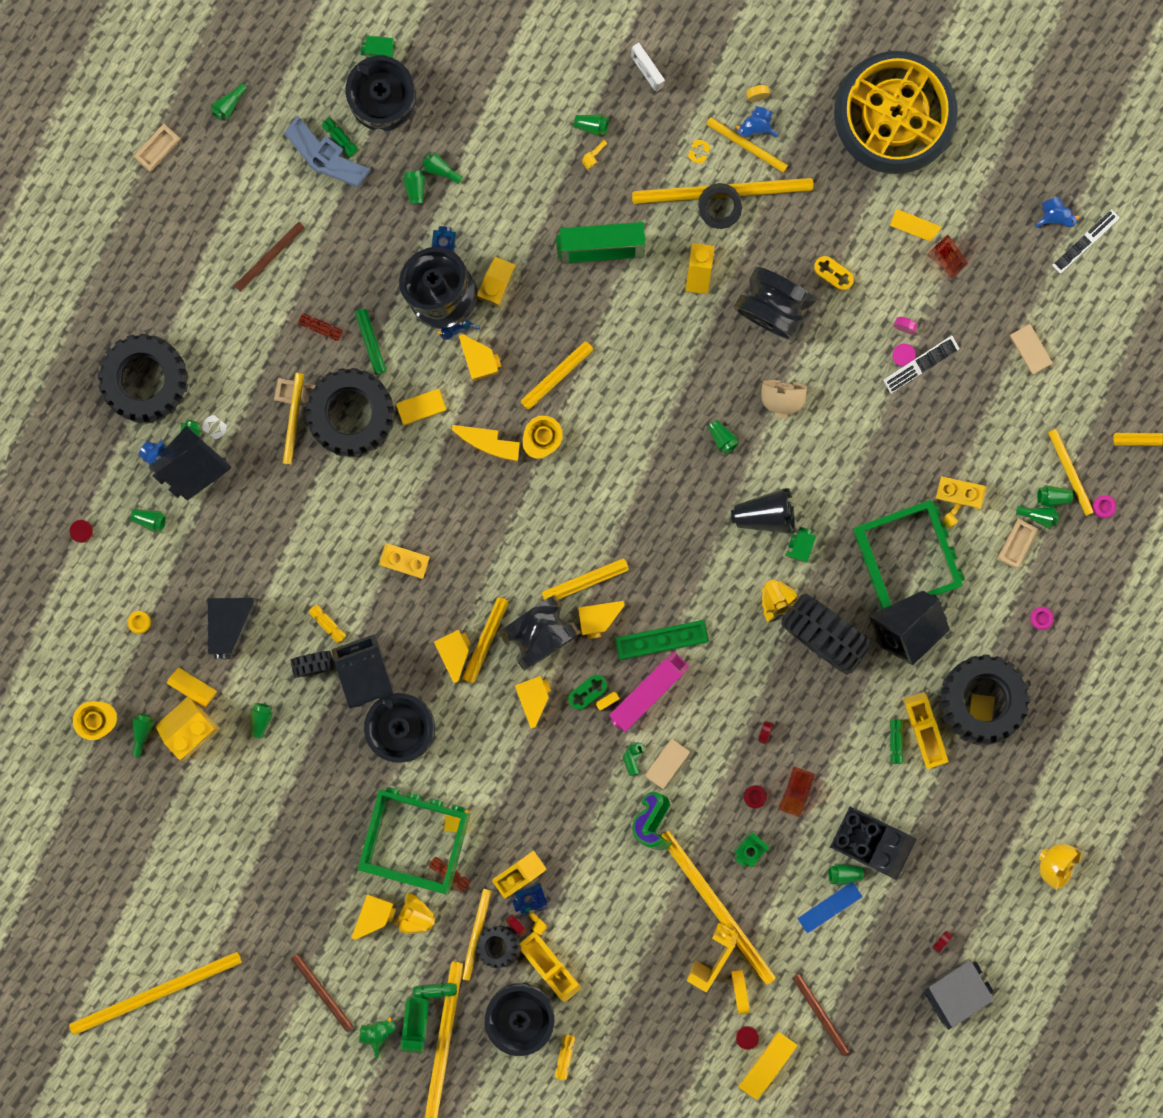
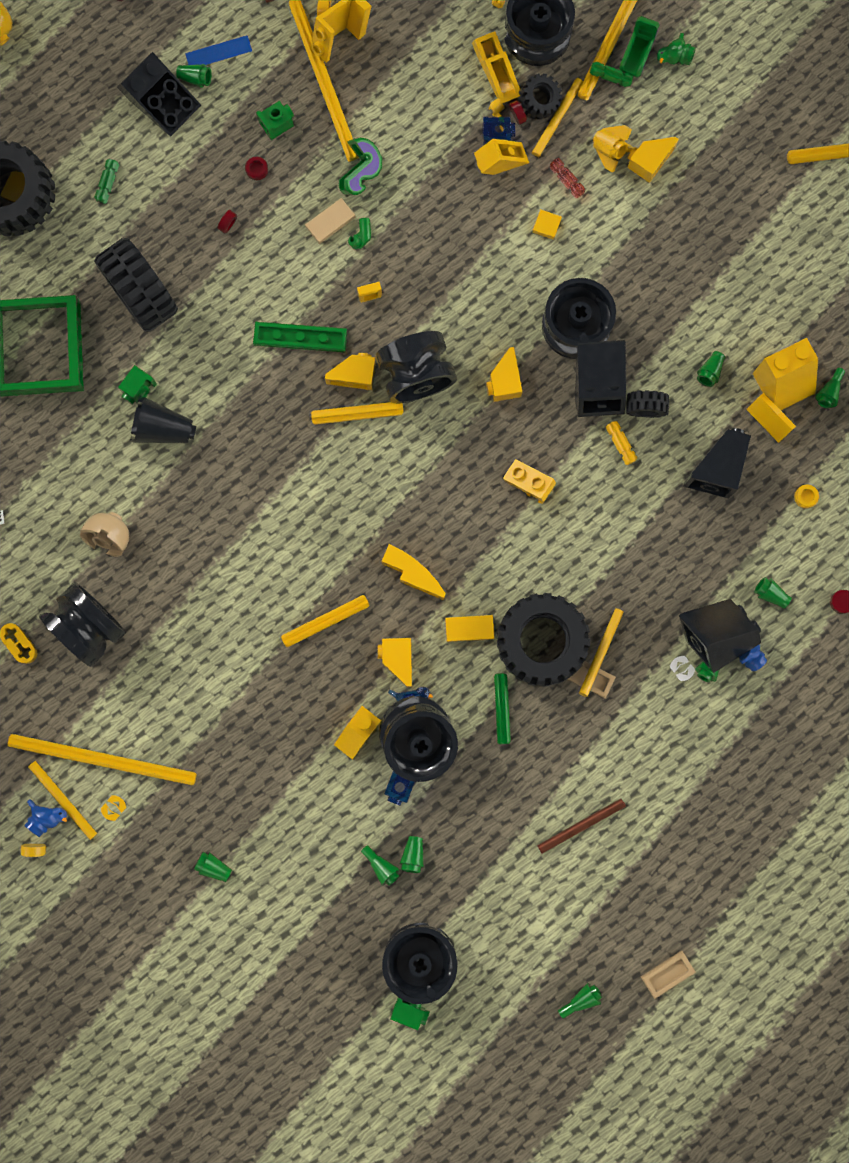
camera: 170 degrees left, 5 degrees down
black tyre [97,333,189,423] -> none
sand blue plate [284,115,371,187] -> none
copper bar [291,953,354,1032] -> none
clear red axle [298,313,342,341] -> none
green axle [322,118,358,157] -> none
green window [358,787,471,894] -> none
yellow axle [463,597,509,683] -> none
yellow slope [515,676,552,729] -> none
yellow piece [523,416,563,459] -> none
green window [556,222,646,264] -> none
green beam [568,675,607,710] -> none
yellow hand [582,140,607,169] -> none
dark pink slope [609,651,690,732] -> none
white tile [631,43,665,91] -> none
yellow slope [685,243,715,294] -> none
black tyre [698,183,742,229] -> none
green cone [707,420,739,455] -> none
yellow brick [761,579,798,622] -> none
clear red slope [778,766,815,817] -> none
black slope [869,591,950,665] -> none
yellow slope [903,692,948,769] -> none

